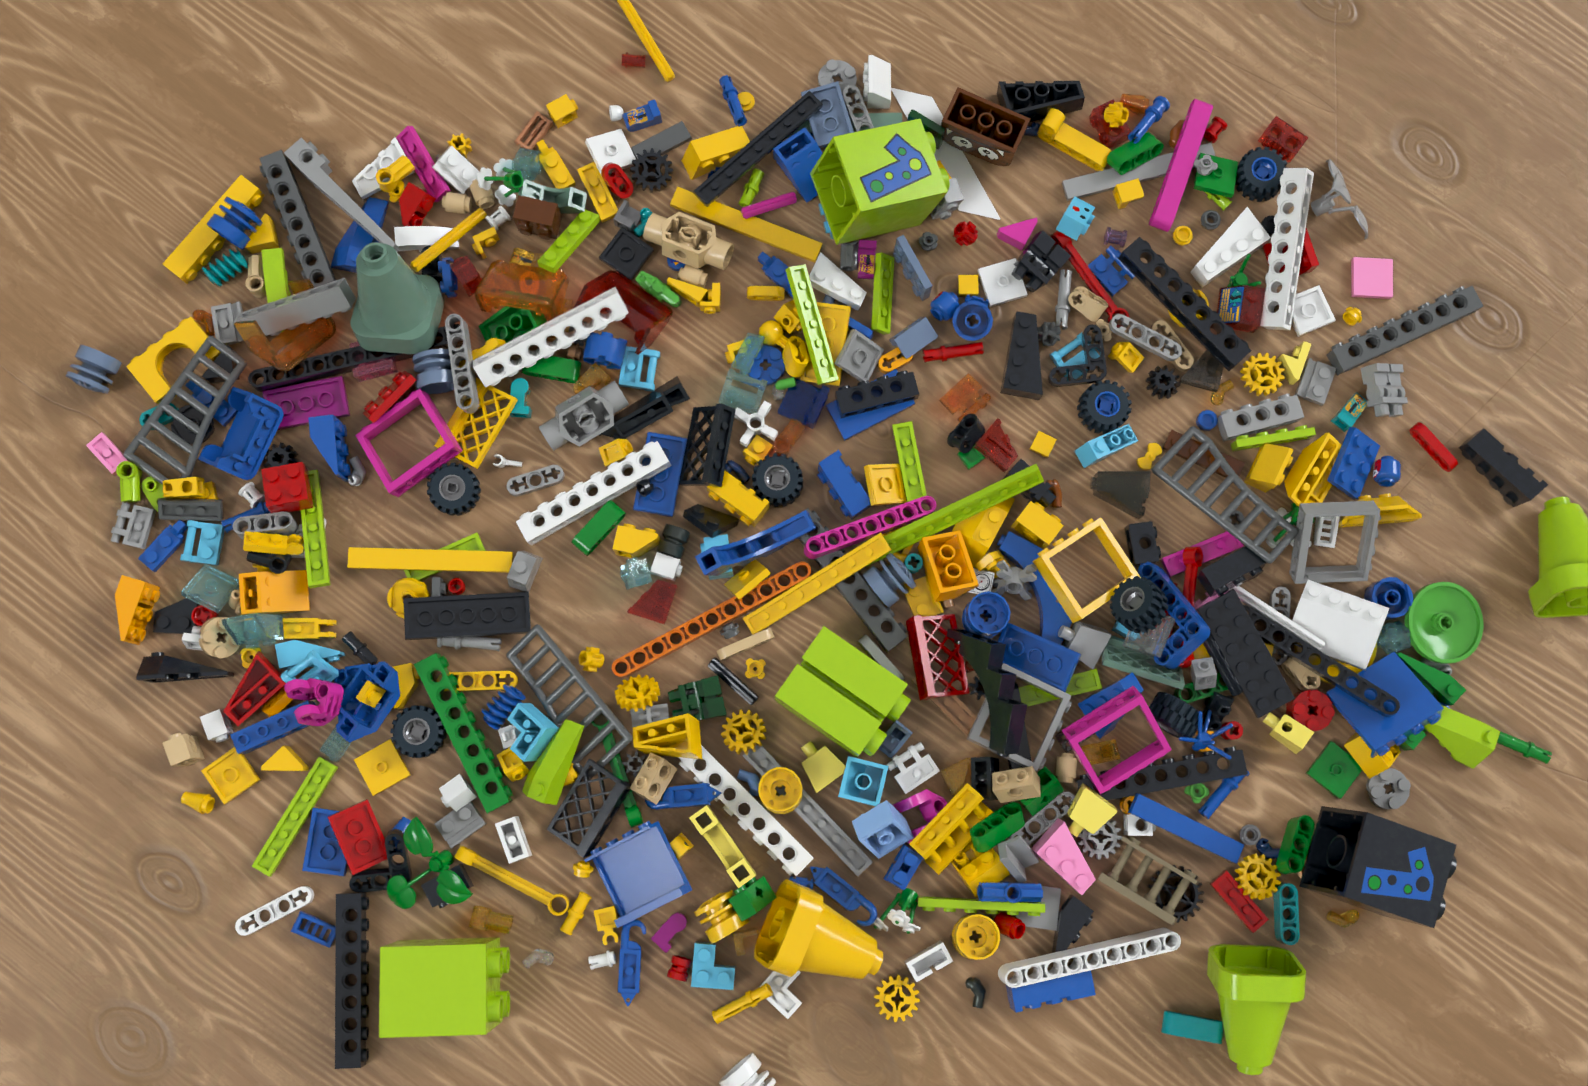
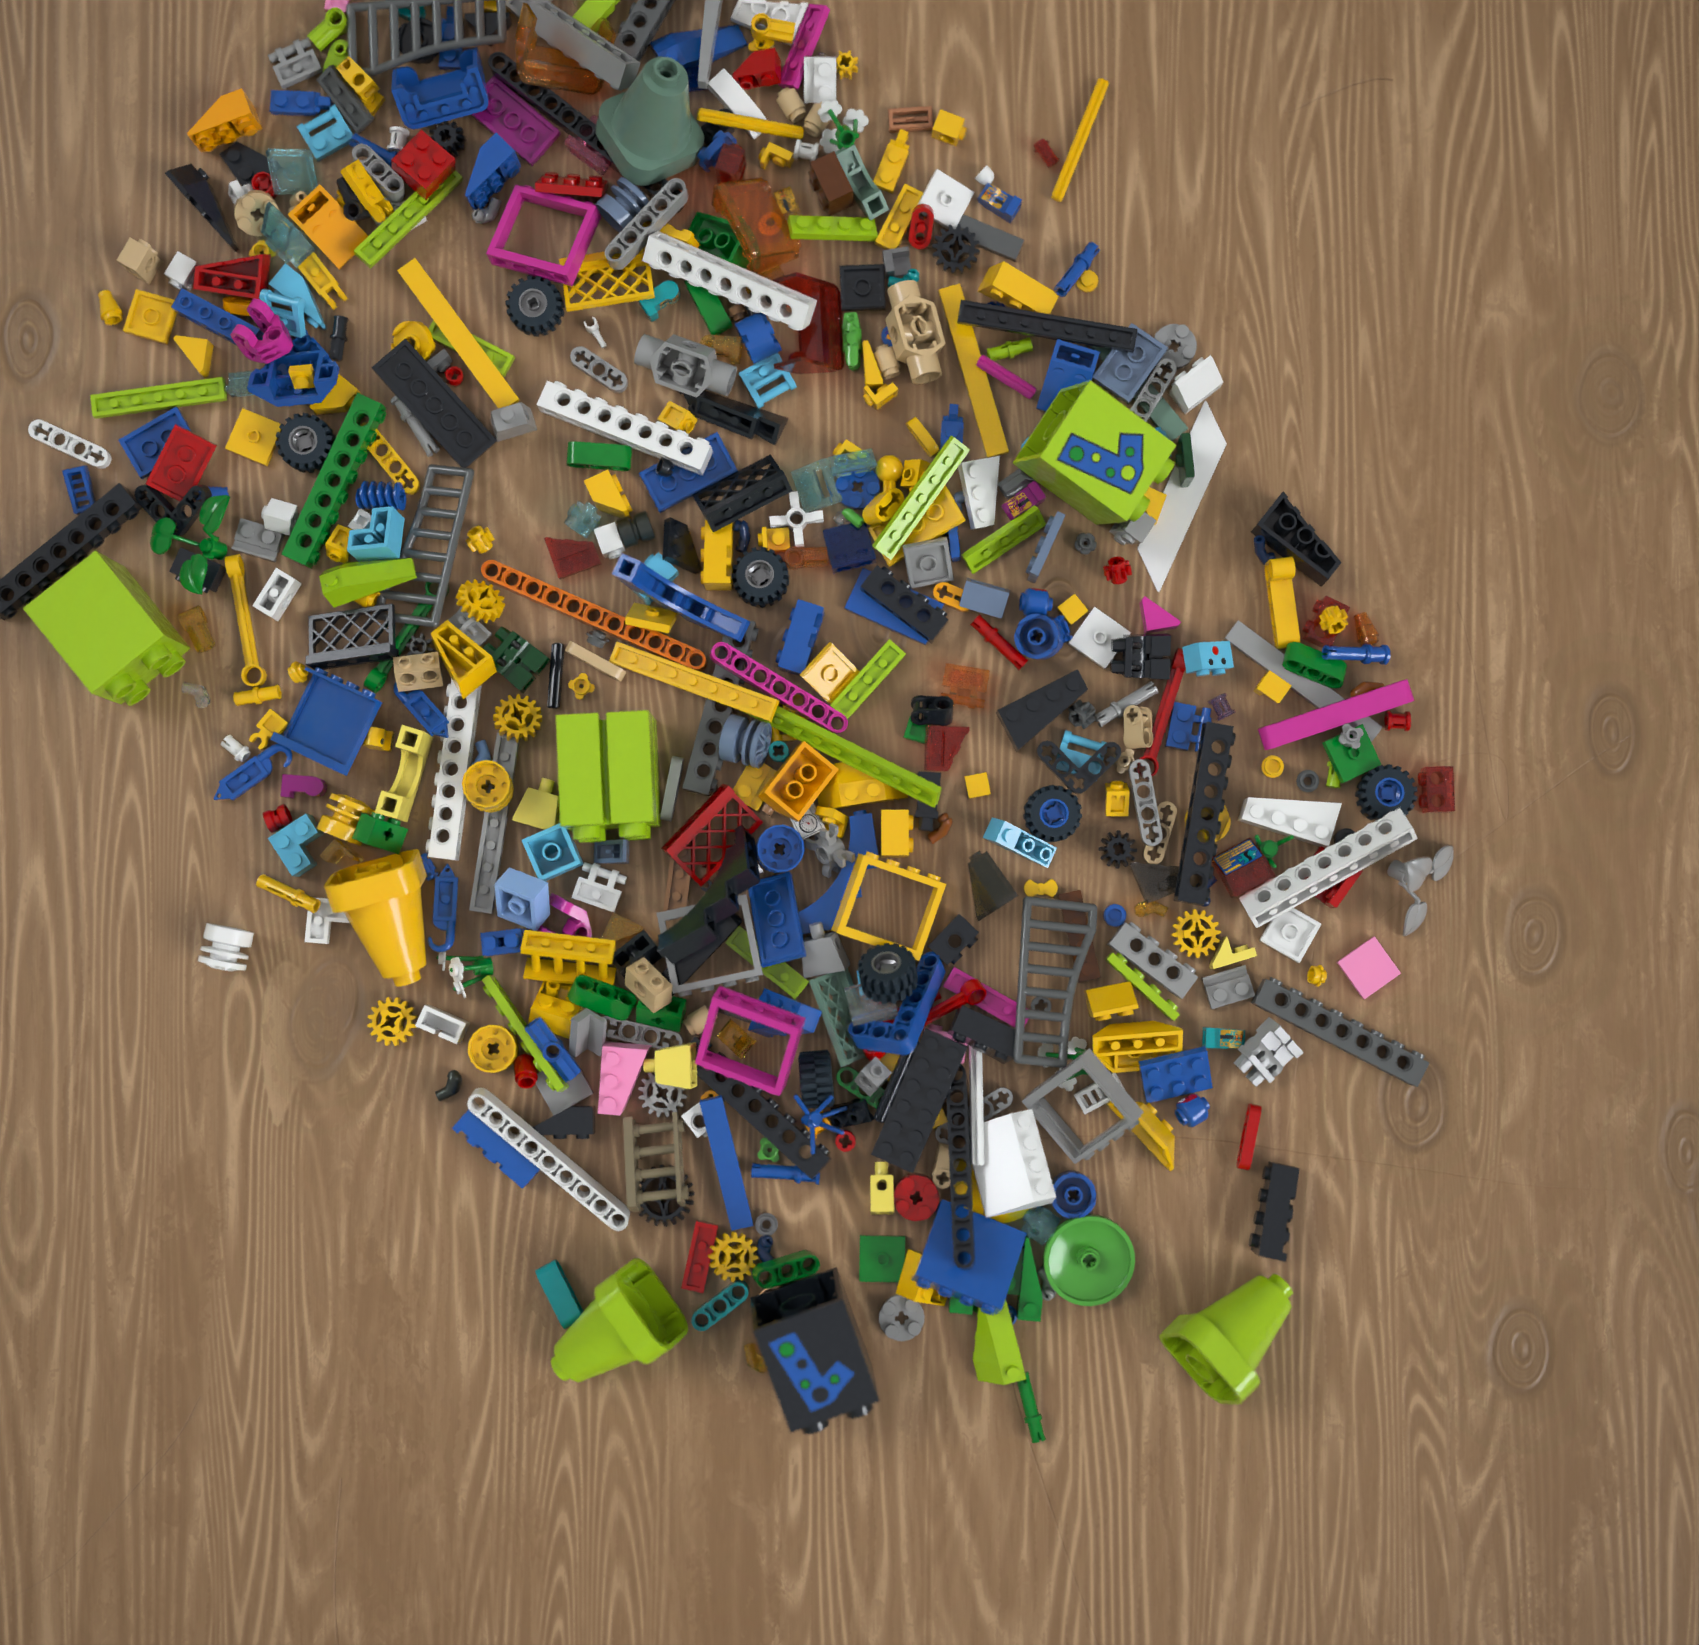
camera: 60 degrees right, 5 degrees up
clear light blue brick [512,148,542,181] -> none
reddish brown brick [941,87,1030,166] -> none

